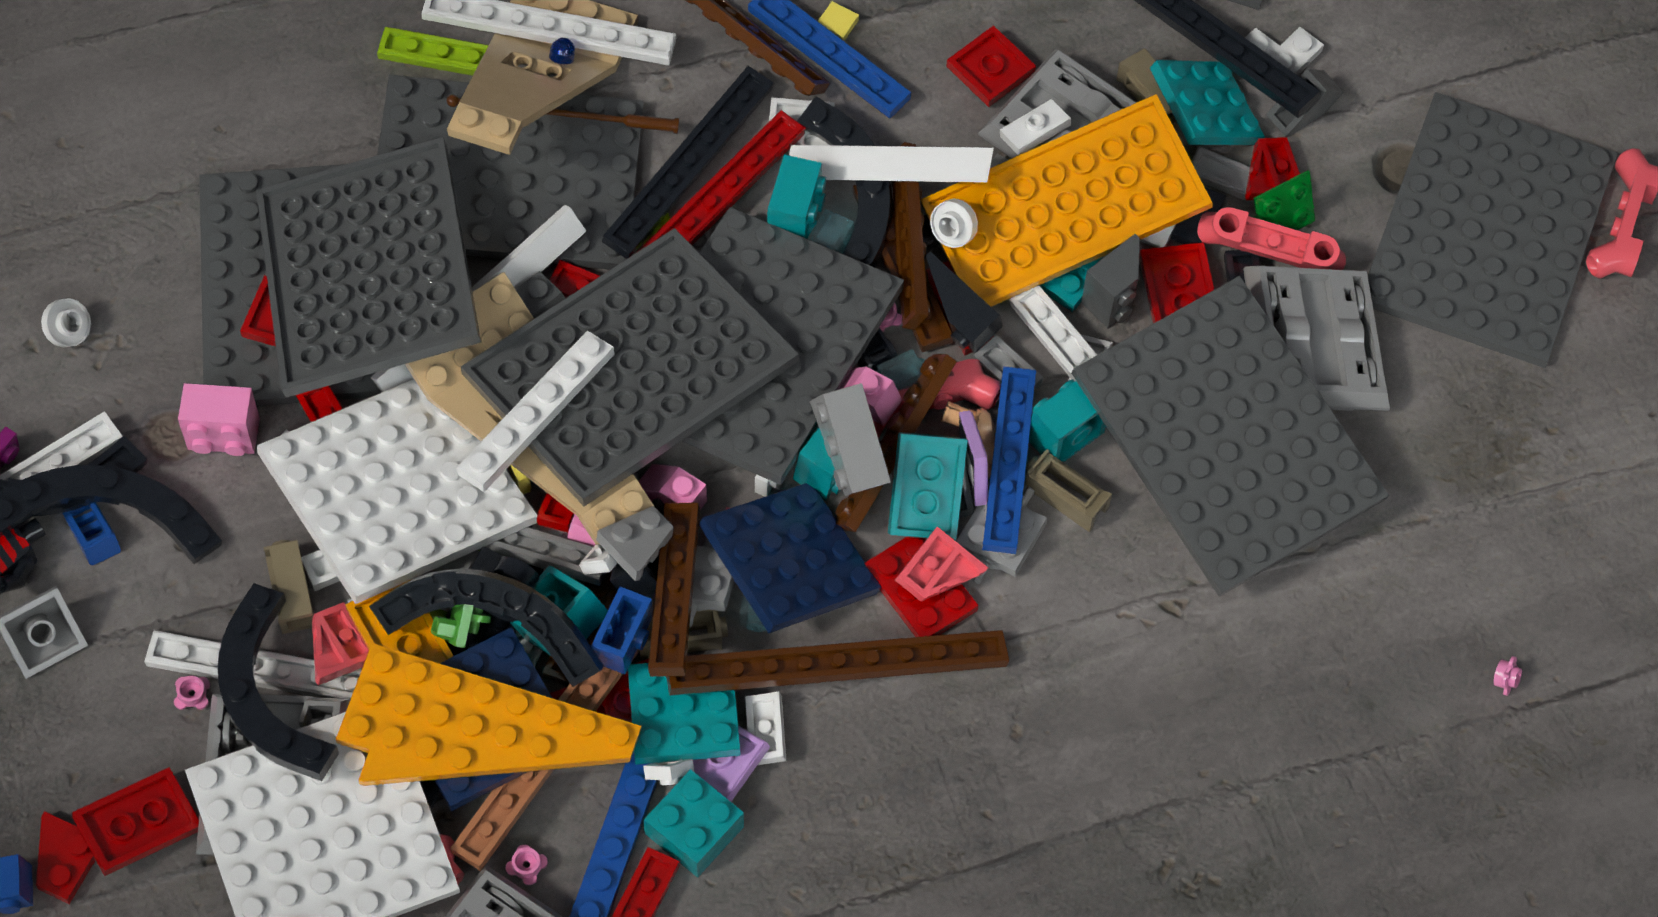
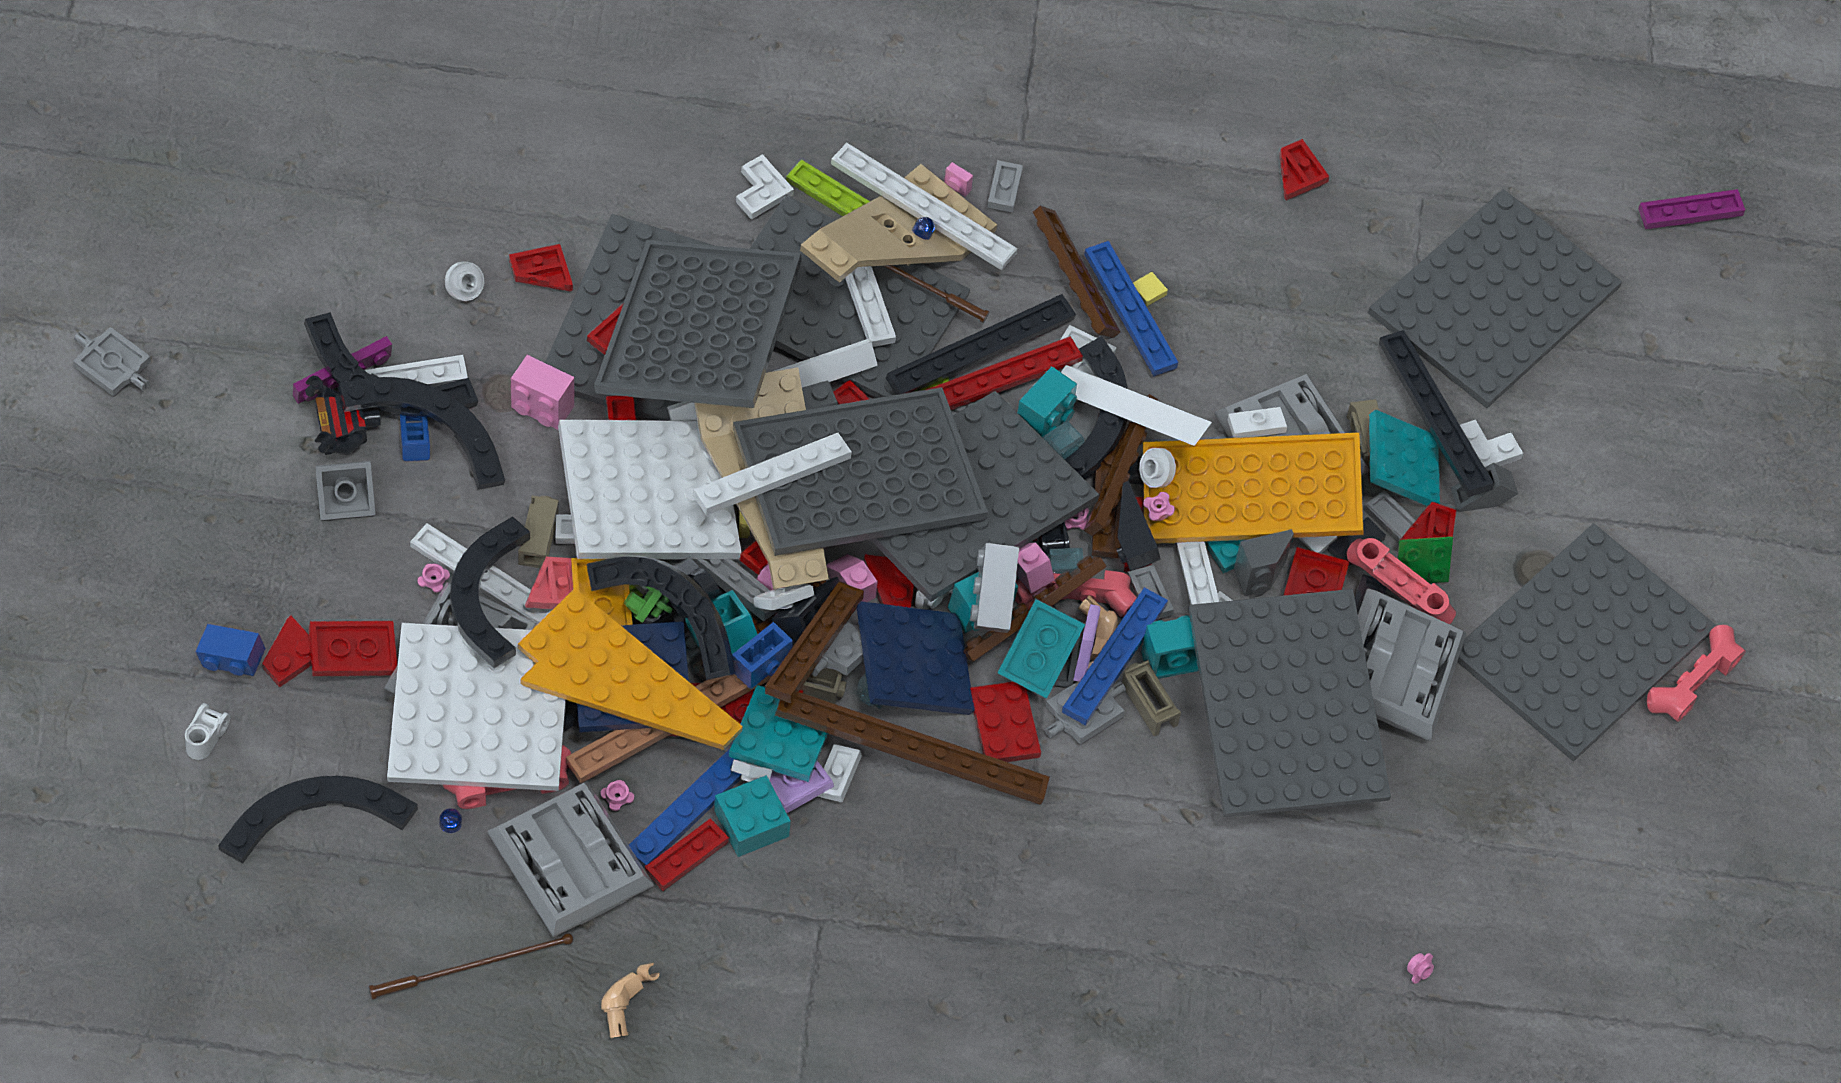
camera: 20 degrees right, 5 degrees down
light grey wing [596,506,673,581] -> none
coral wing [895,527,988,602] -> none
red plate [946,25,1036,107] -> none
none -> red wing [509,244,573,291]
none -> white plate [736,154,794,220]
none -> white plate [845,266,896,347]
none -> red wing [864,554,914,608]
none -> bright pink plate [1143,492,1175,521]

